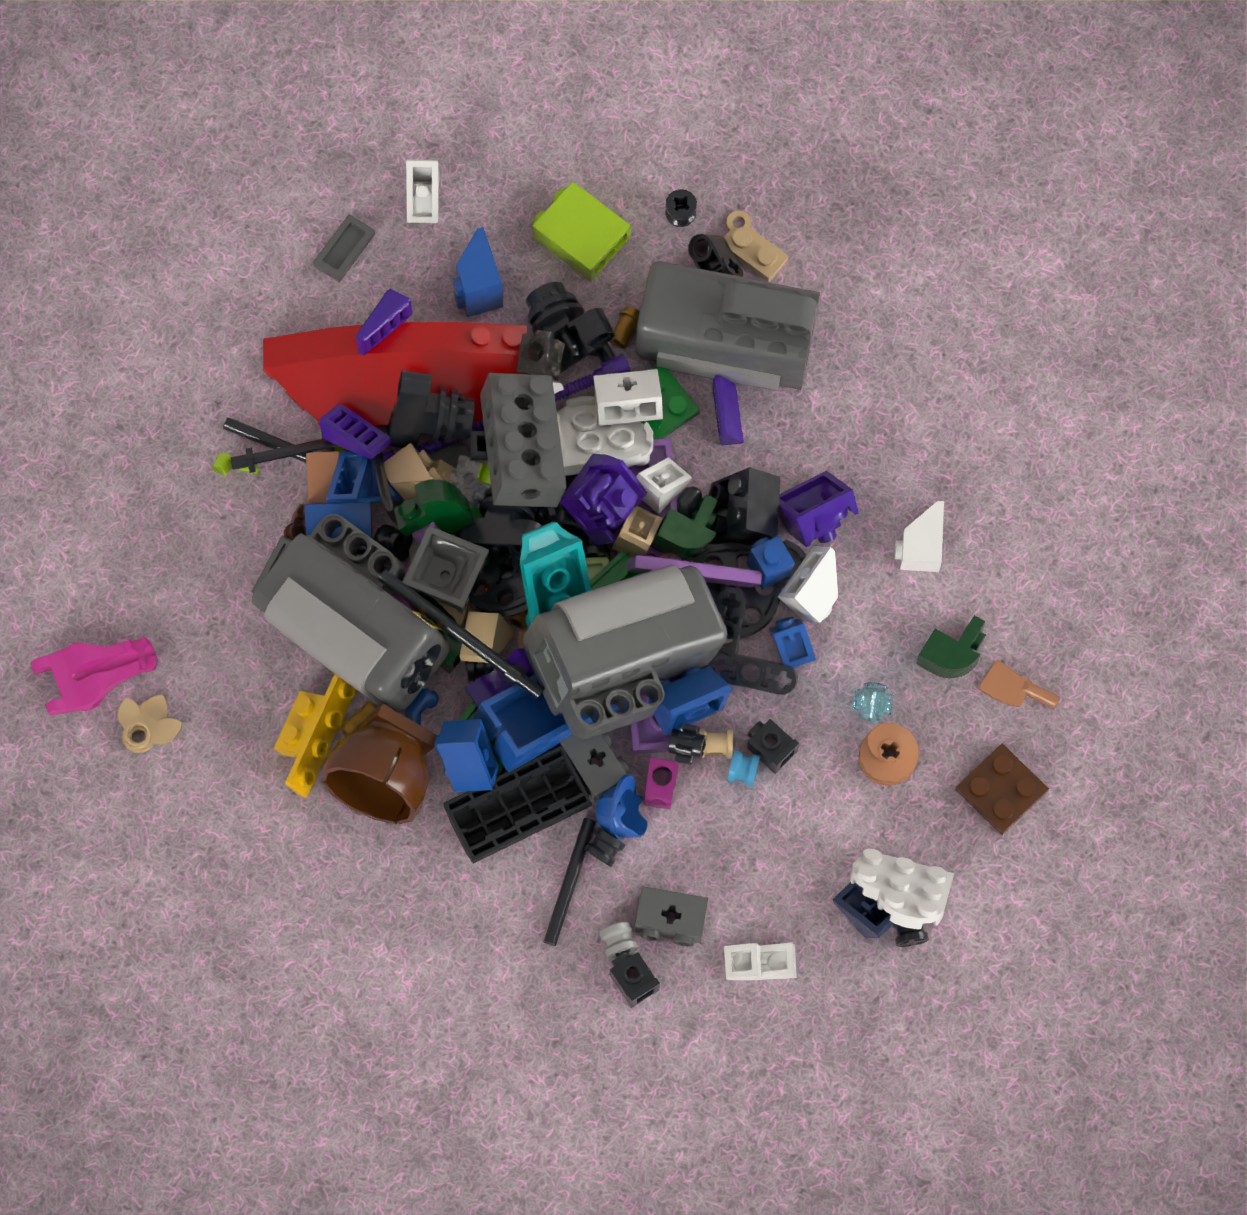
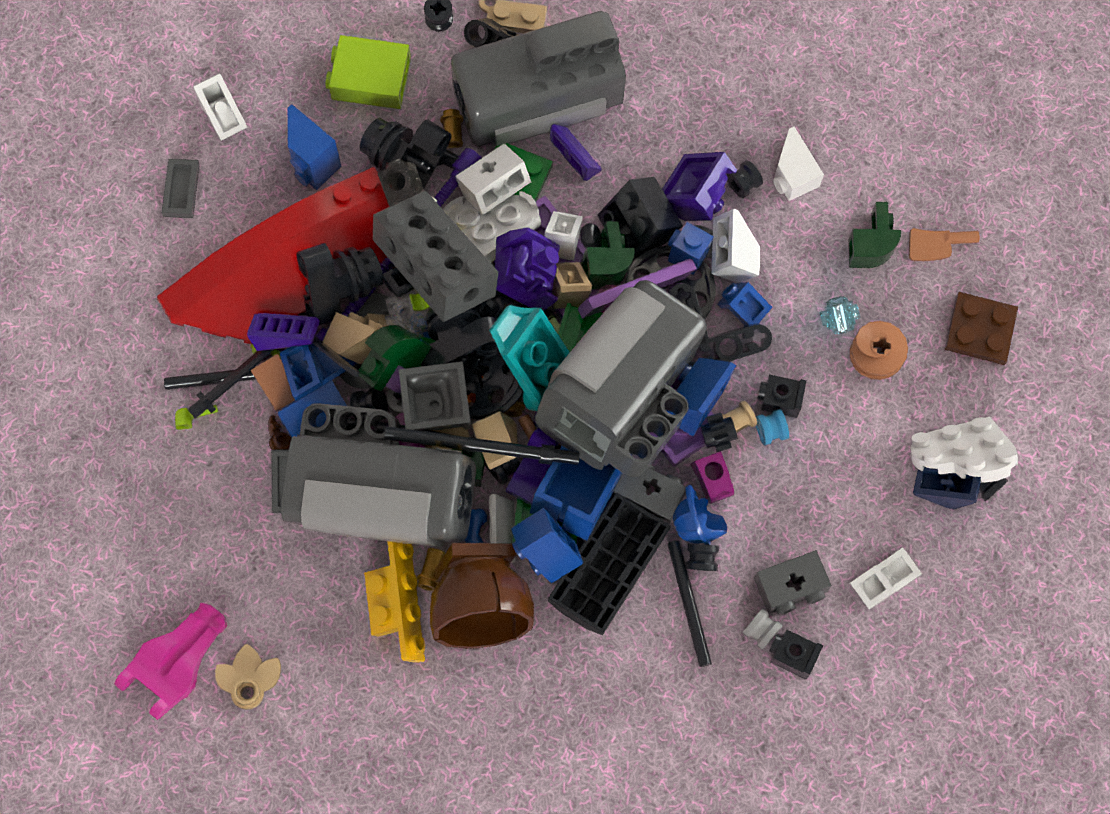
camera: 30 degrees left, 0 degrees up
dark purple slope [355,289,413,356] -> none
none -> white slope [489,494,515,563]
none -> black wheel [727,160,763,198]

